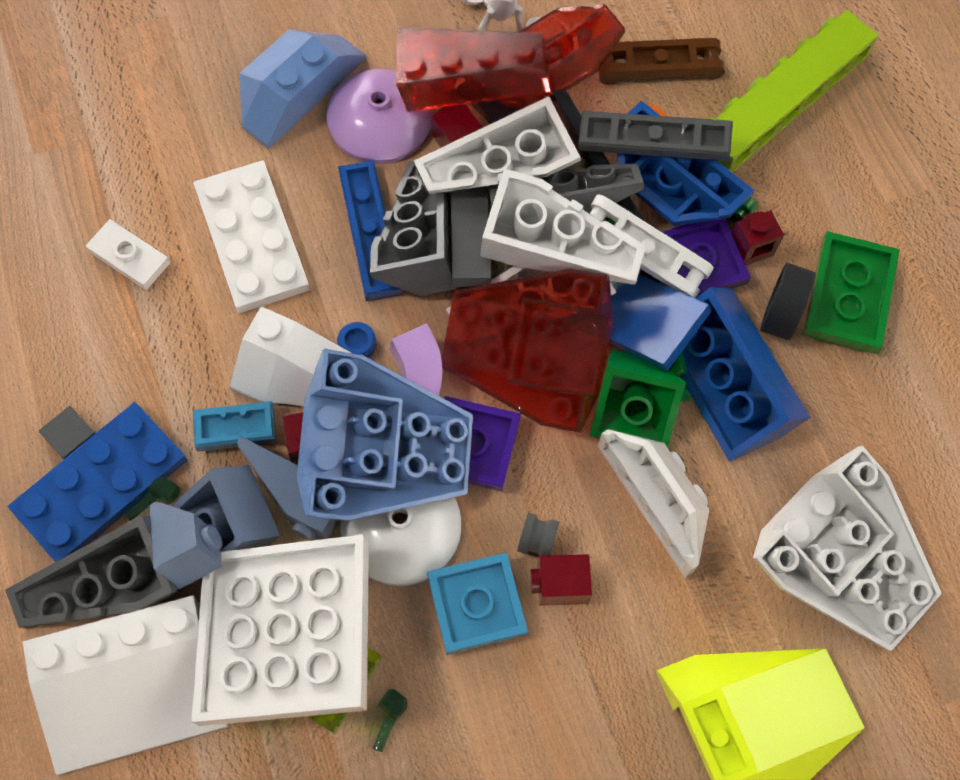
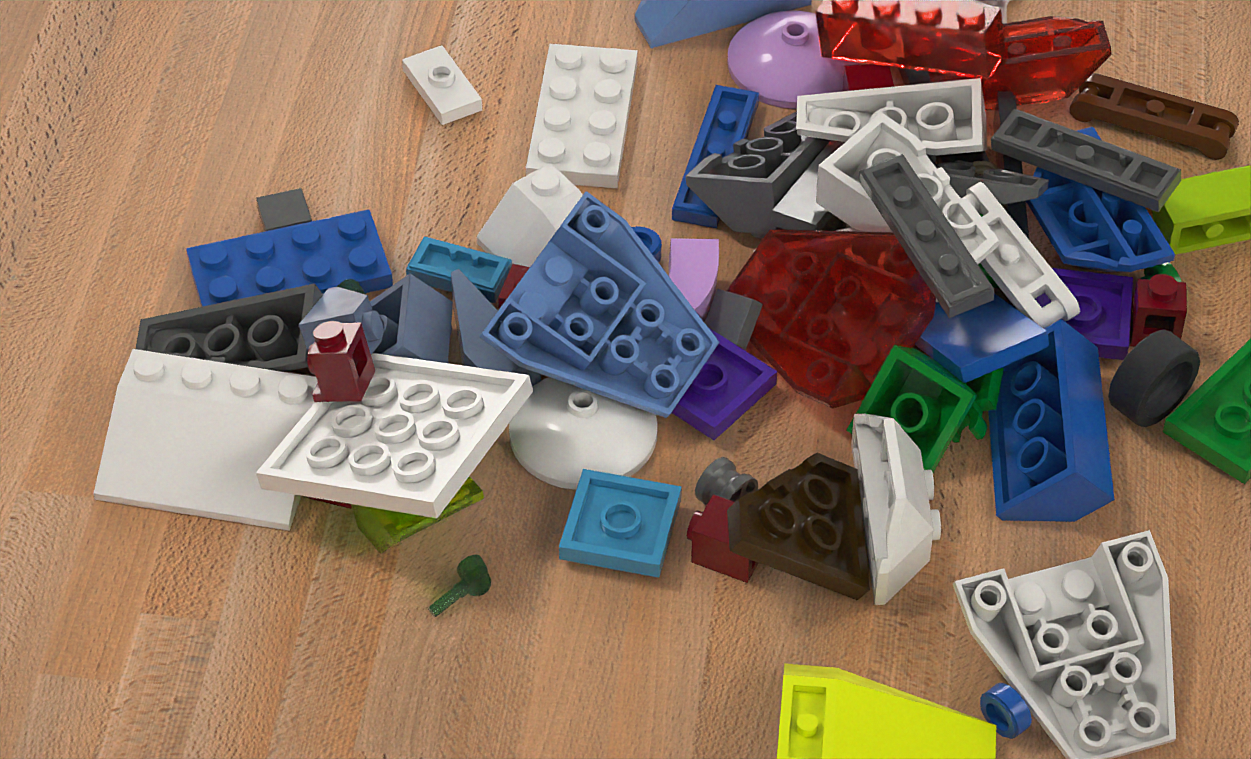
camera: 30 degrees right, 20 degrees down
none -> dark red brick [307,321,376,402]
none -> dark grey tile [705,289,763,349]
none -> dark brown plate [727,453,870,600]
none -> dark grey tile [859,154,994,318]
none -> blue tile [980,683,1032,739]

